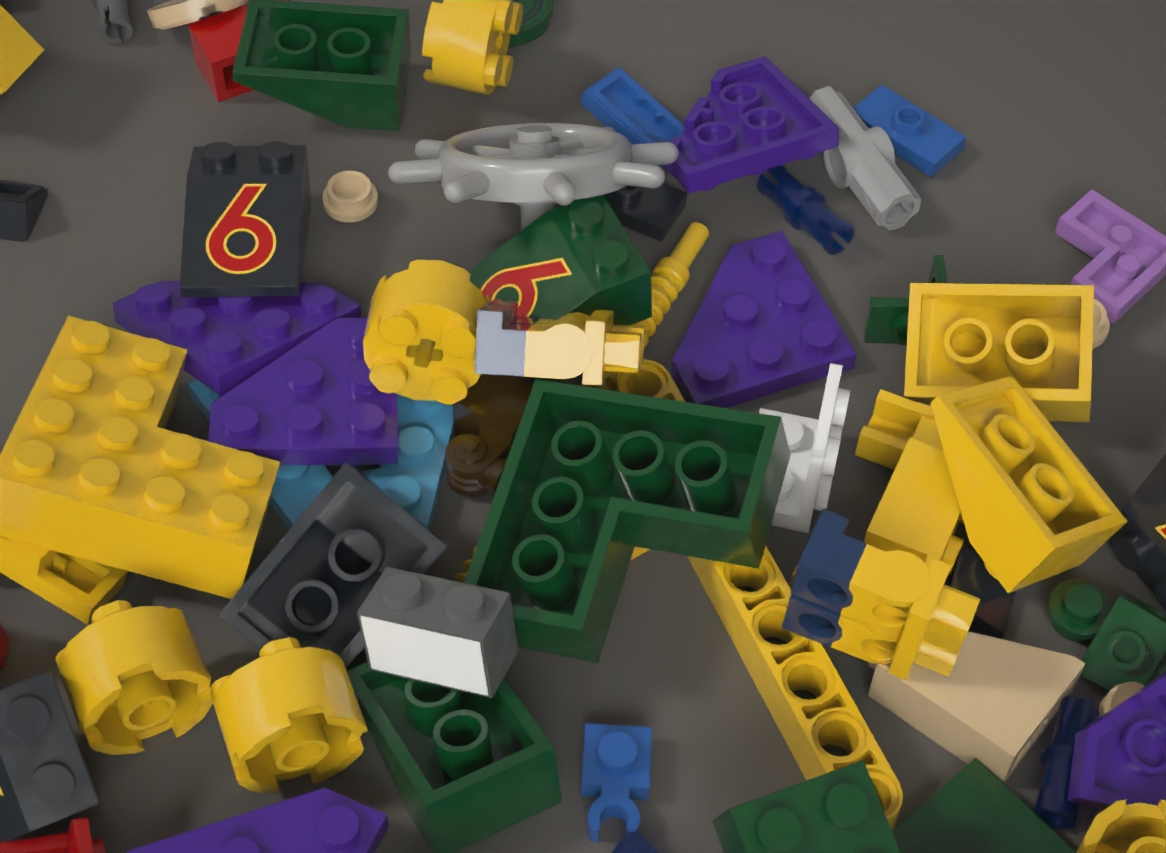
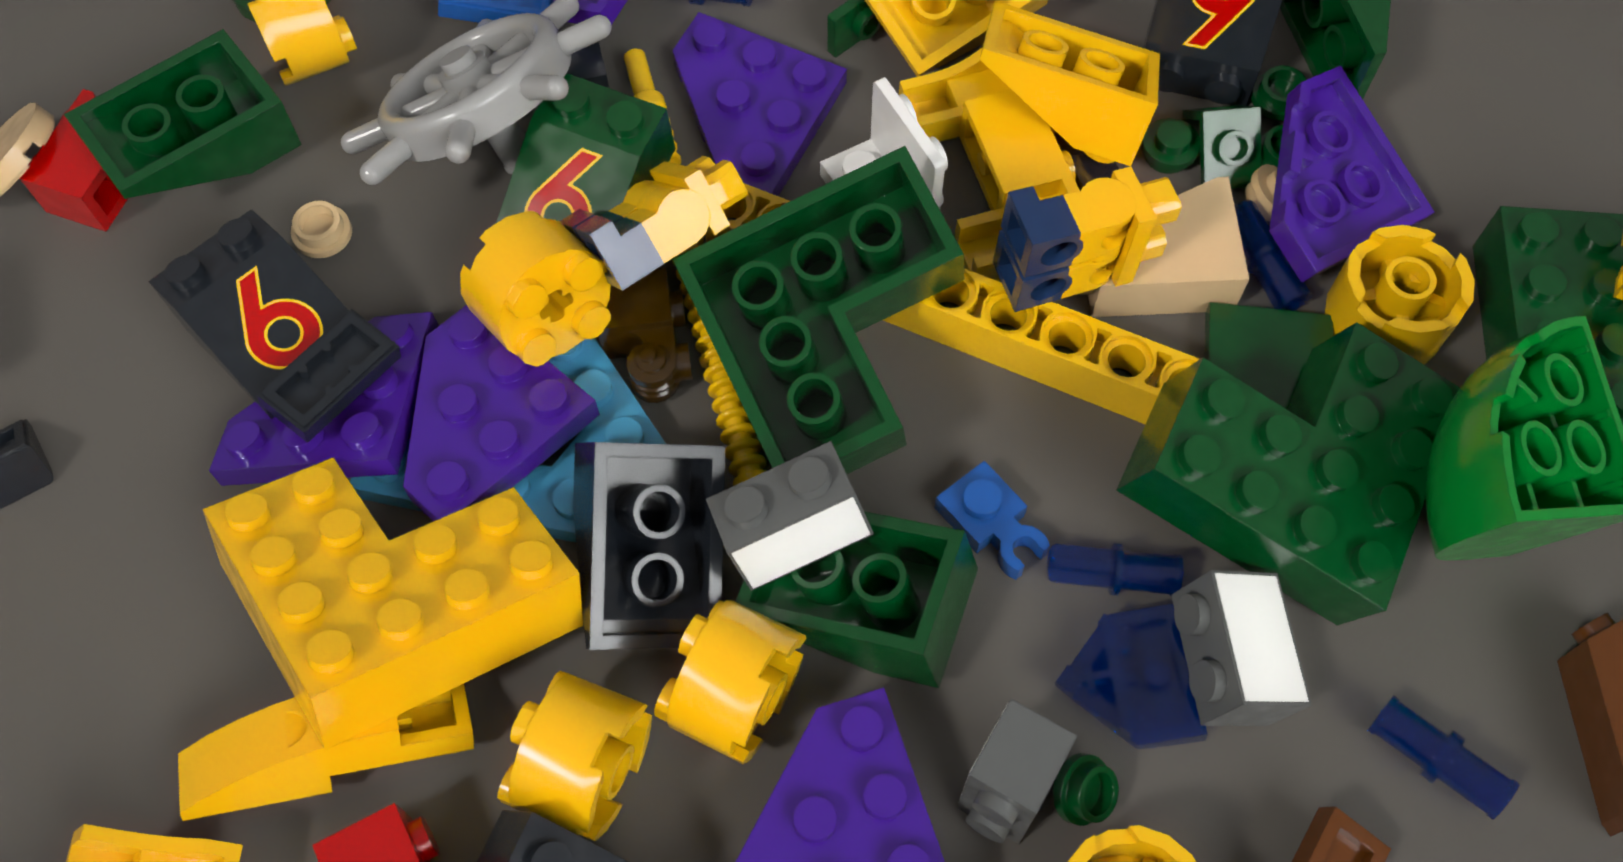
camera: 40 degrees left, 10 degrees up
none -> black plate [256,309,401,443]

